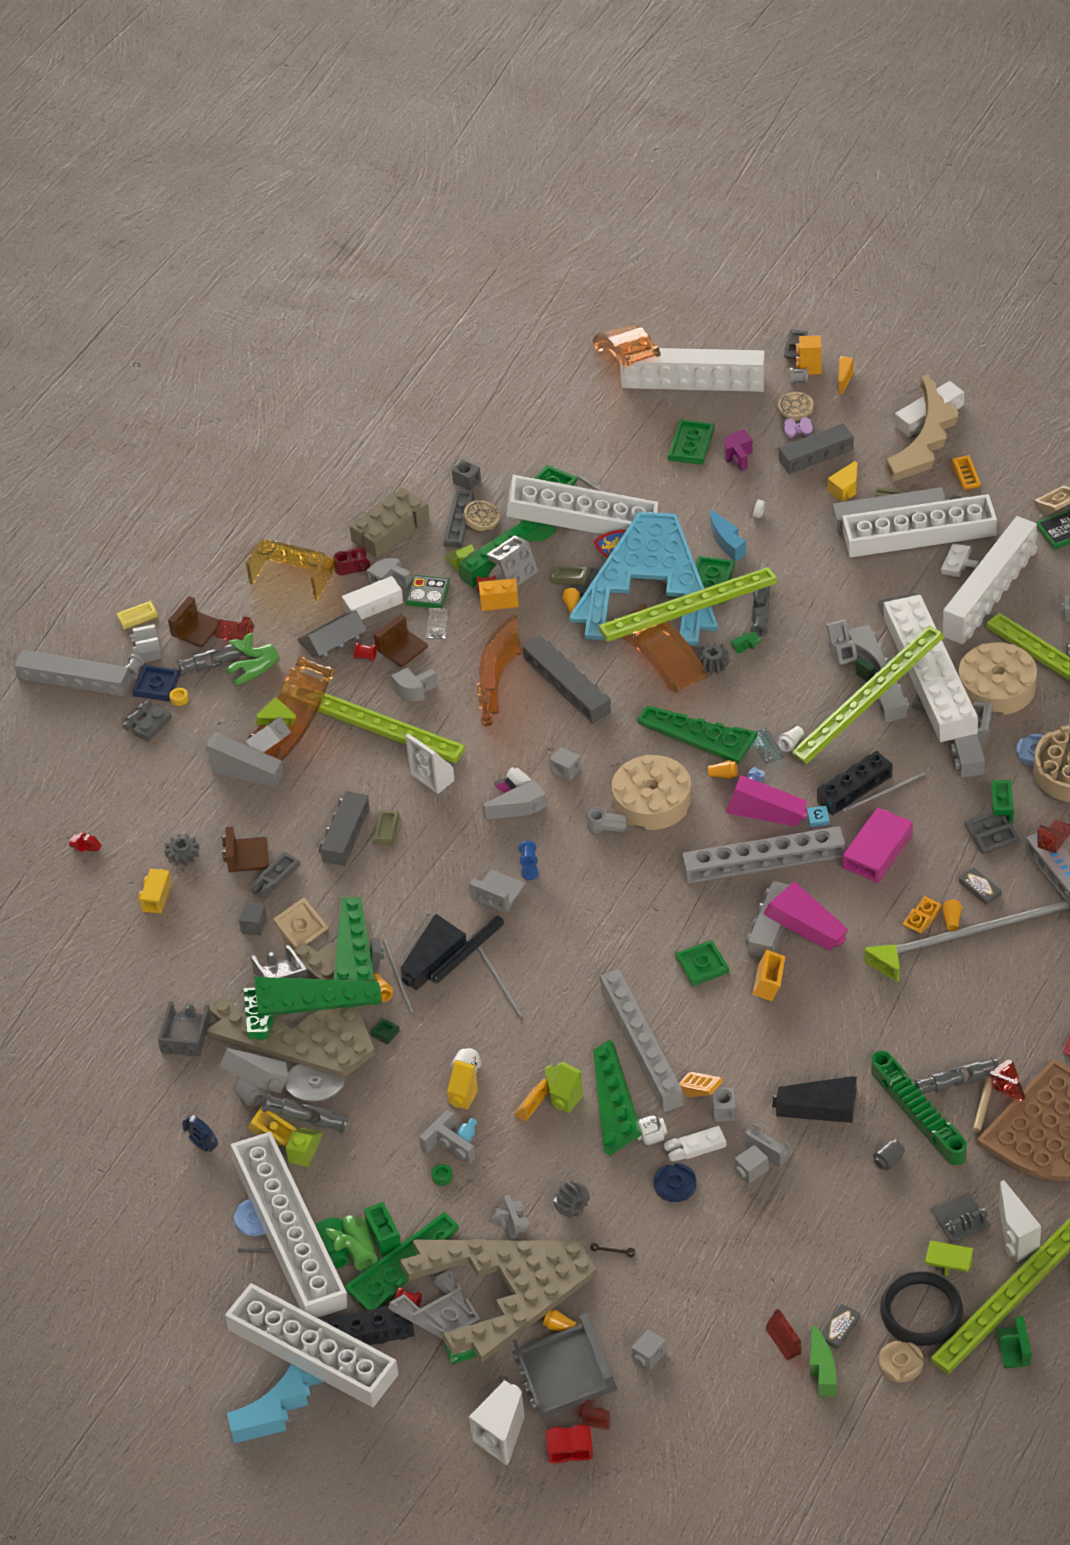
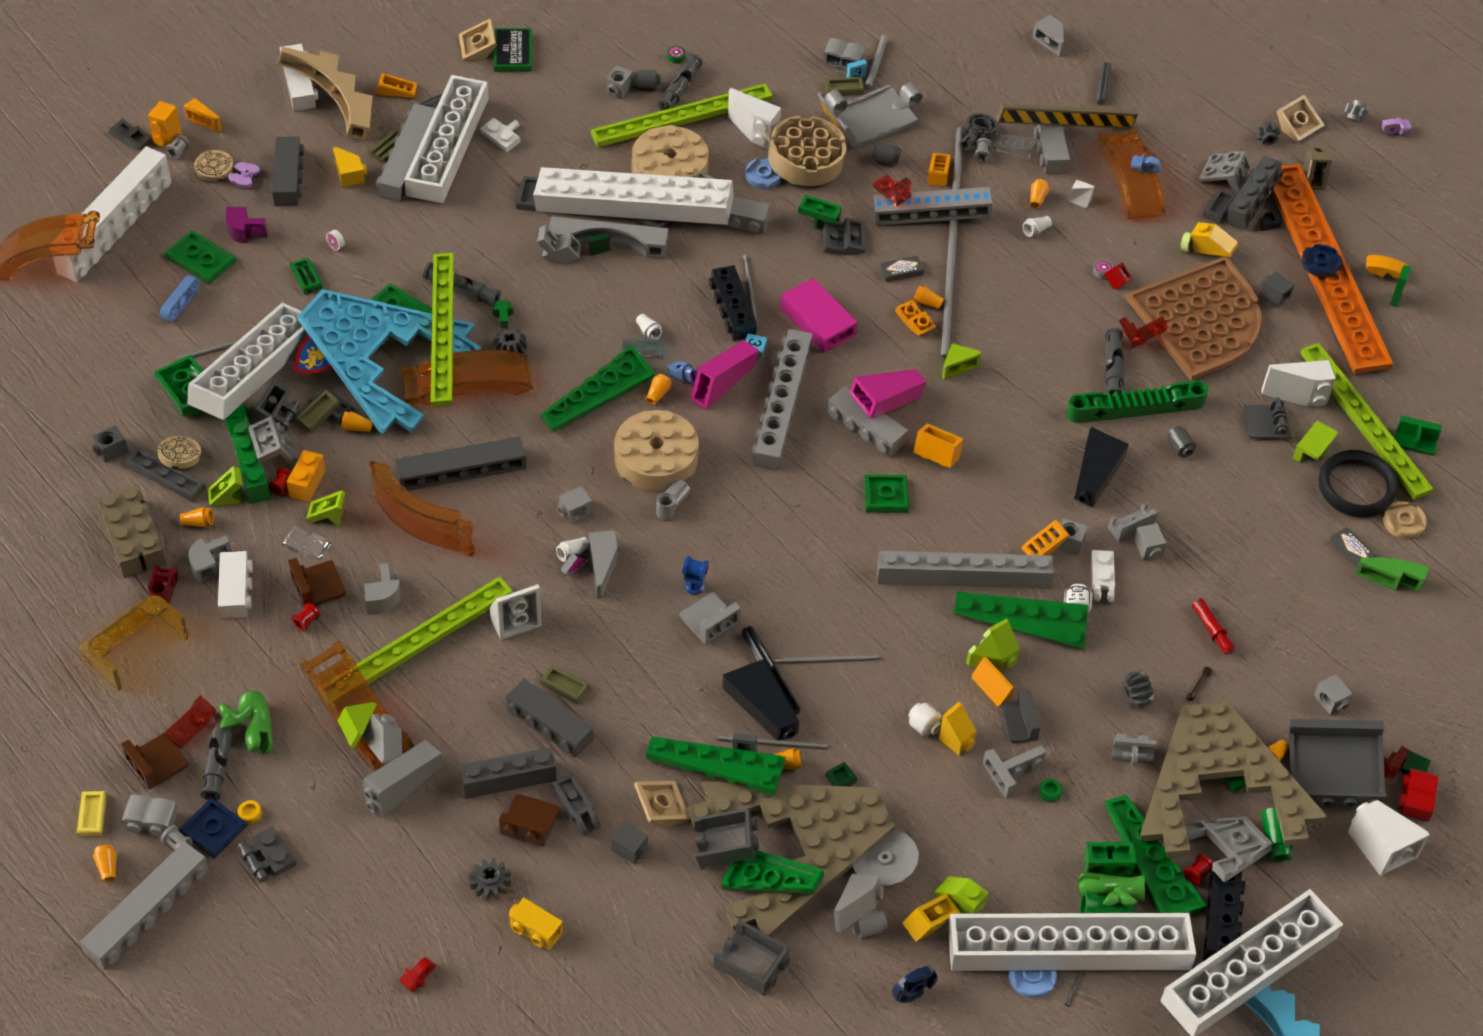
camera: 75 degrees left, 5 degrees up
green wing [254,977,382,1017] -> none
dark grey piece [262,1093,348,1133] -> none
dark grey slope [298,610,366,658] -> none
tile [405,575,450,609] -> none
medium azure cylinder [456,1118,477,1143] -> none
dark blue tile [654,1163,697,1202] -> none
dark azure slope [710,510,746,562] -> none
clear red slope [766,1309,801,1360] -> none
lime plate [791,625,944,764] -> none
white brick [943,516,1038,644] -> none
tan bar [972,1078,994,1133] -> none
none -> light orange cone [93,845,117,882]
none -> medium blue beam [160,275,200,322]
none -> light orange cone [180,506,214,528]
none -> dark grey brick [249,381,300,431]
none -> green tile [290,257,323,295]
none -> lime slope [306,490,345,526]
none -> dark grey brick [460,747,557,798]
none -> dark grey panel [1001,690,1040,743]
none -> red axle [1192,598,1235,655]
none -> dark green tile [1400,751,1431,775]

